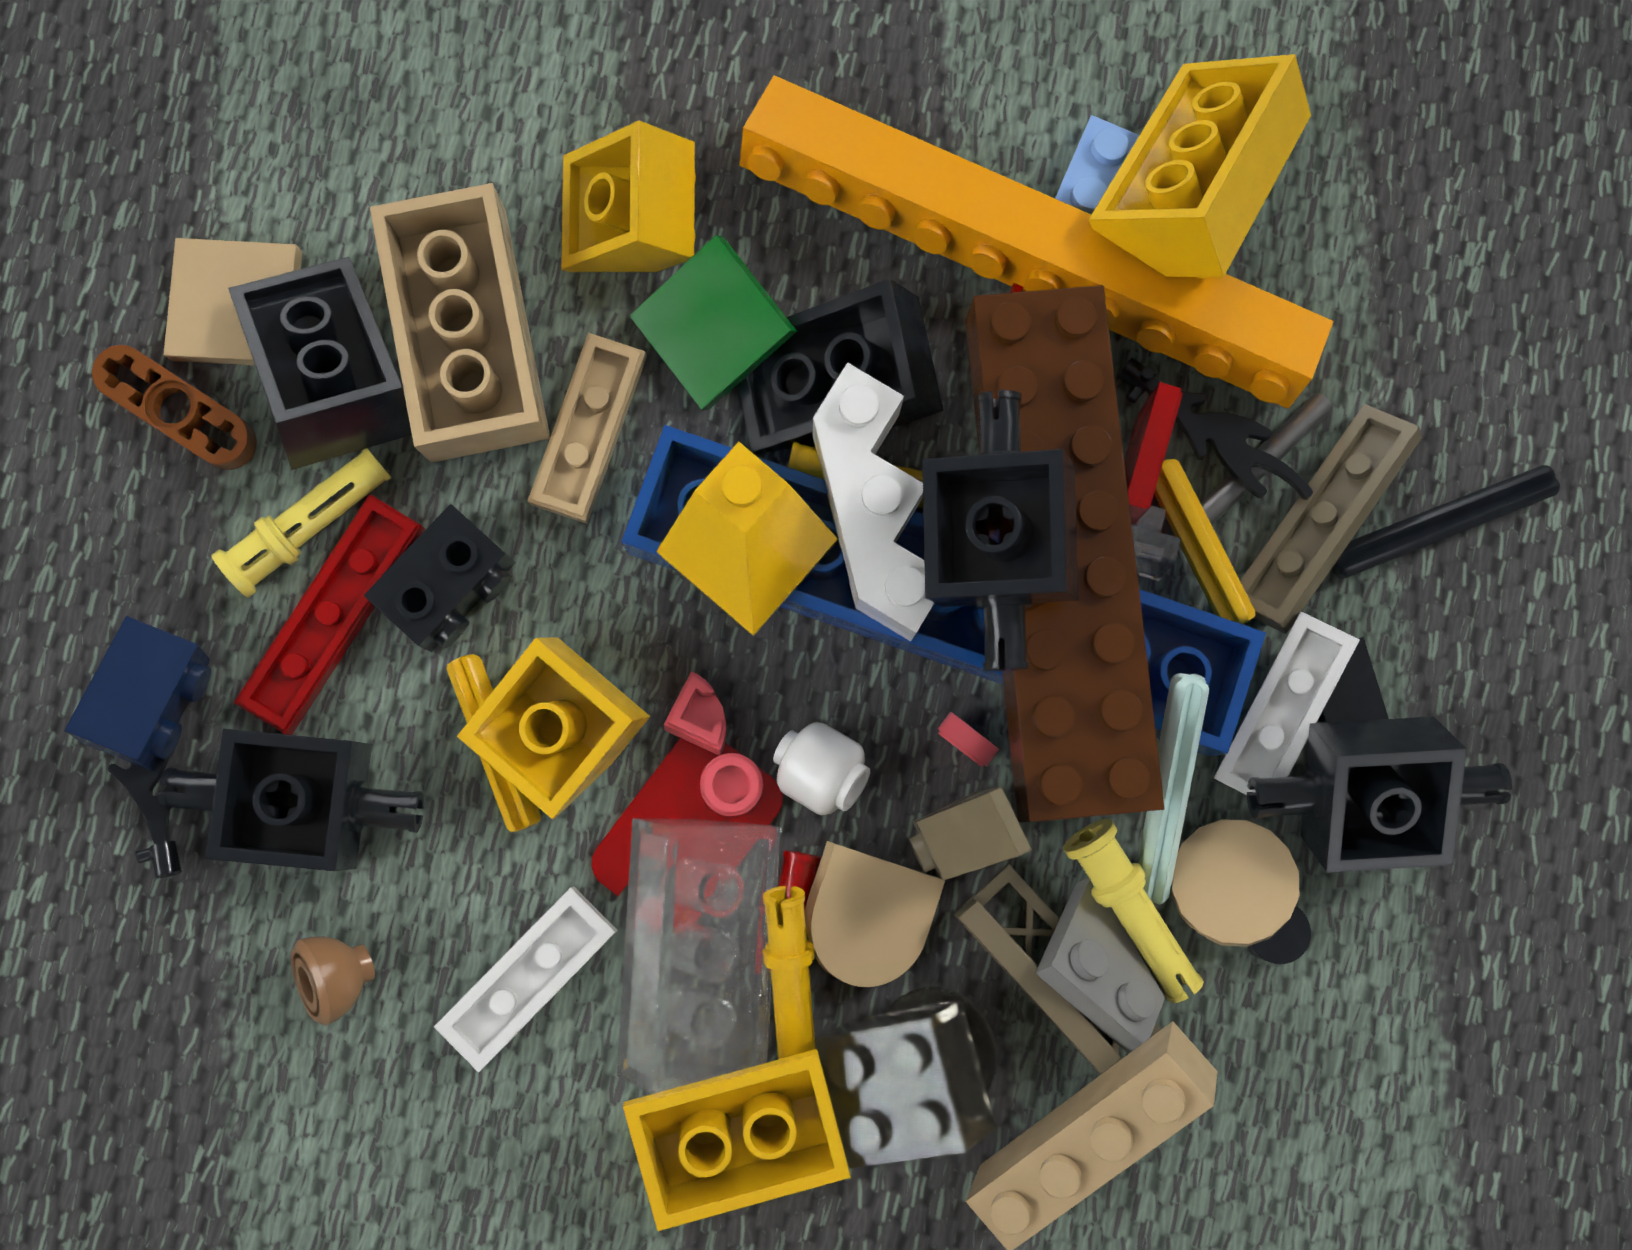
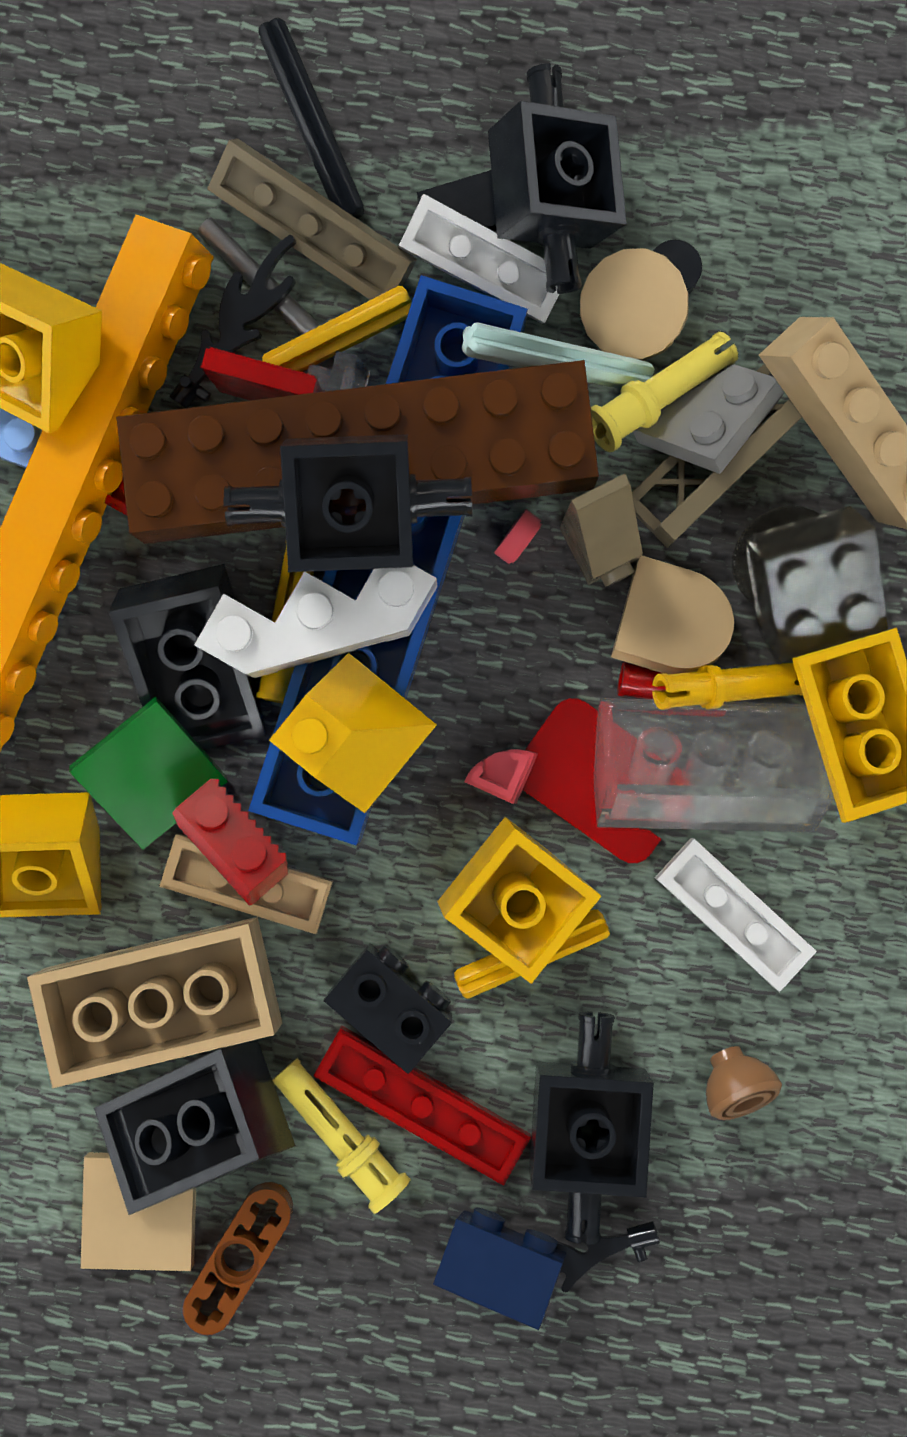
camera: 80 degrees left, 5 degrees up
coral tile [700,753,763,816] -> none
white head [773,722,870,815] -> none
none -> red brick [172,779,288,906]

